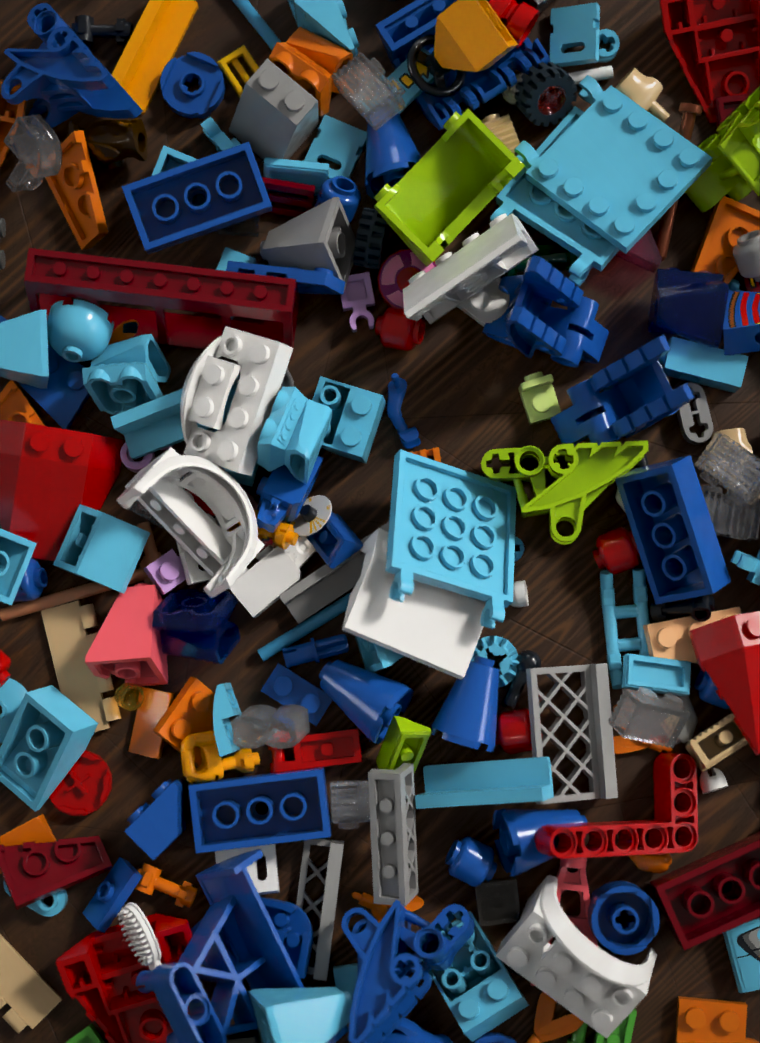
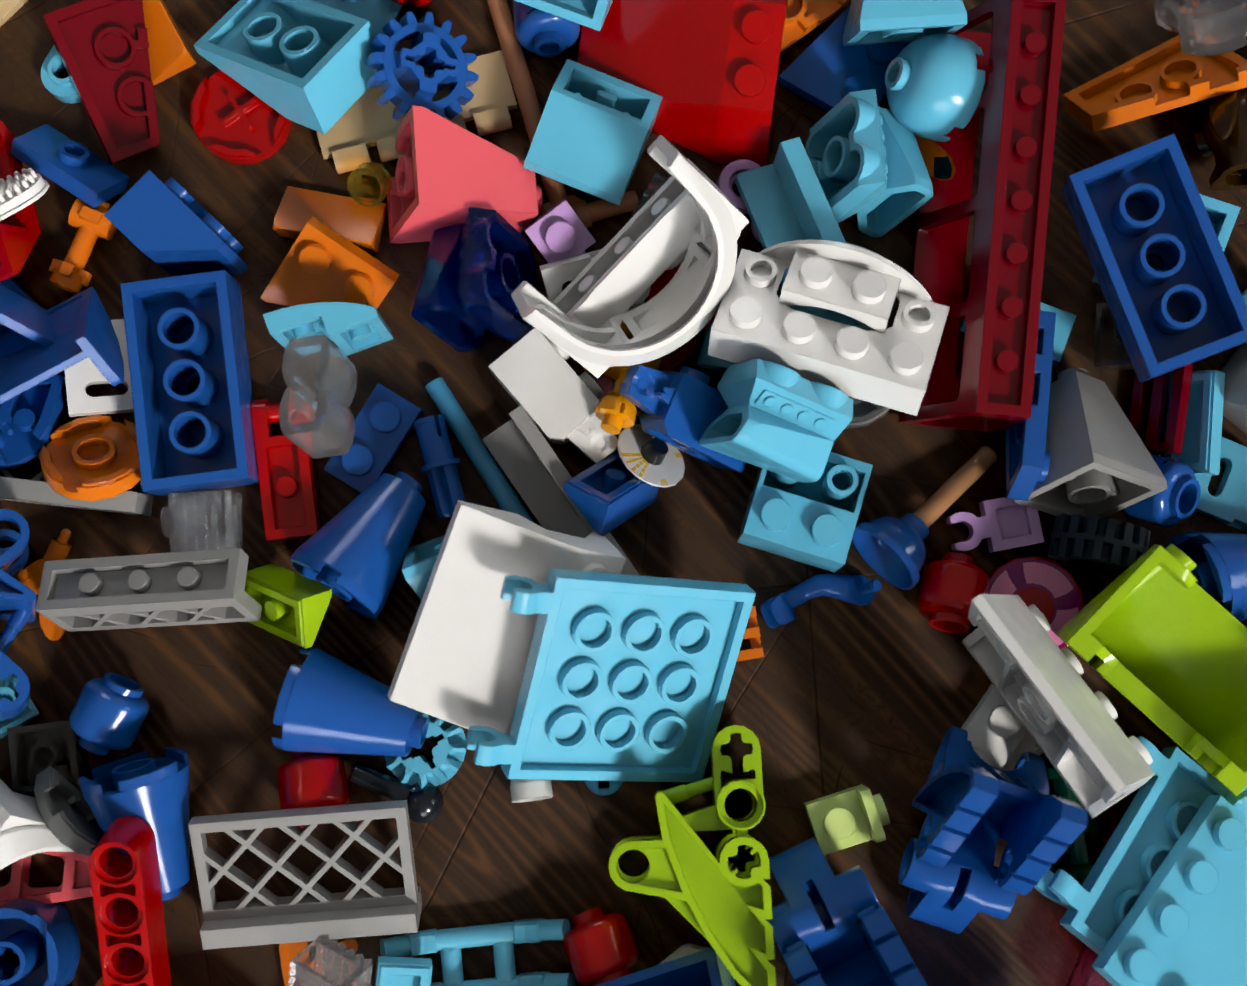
camera: 85 degrees right, 0 degrees up
light orange piece [180,730,260,783] -> none
medium azure panel [415,756,554,809] -> none
none -> dark grey tile [34,766,104,856]
none -> orange tile [39,415,141,501]
none -> blue gear [365,11,479,120]
none -> blue piece [852,446,997,590]

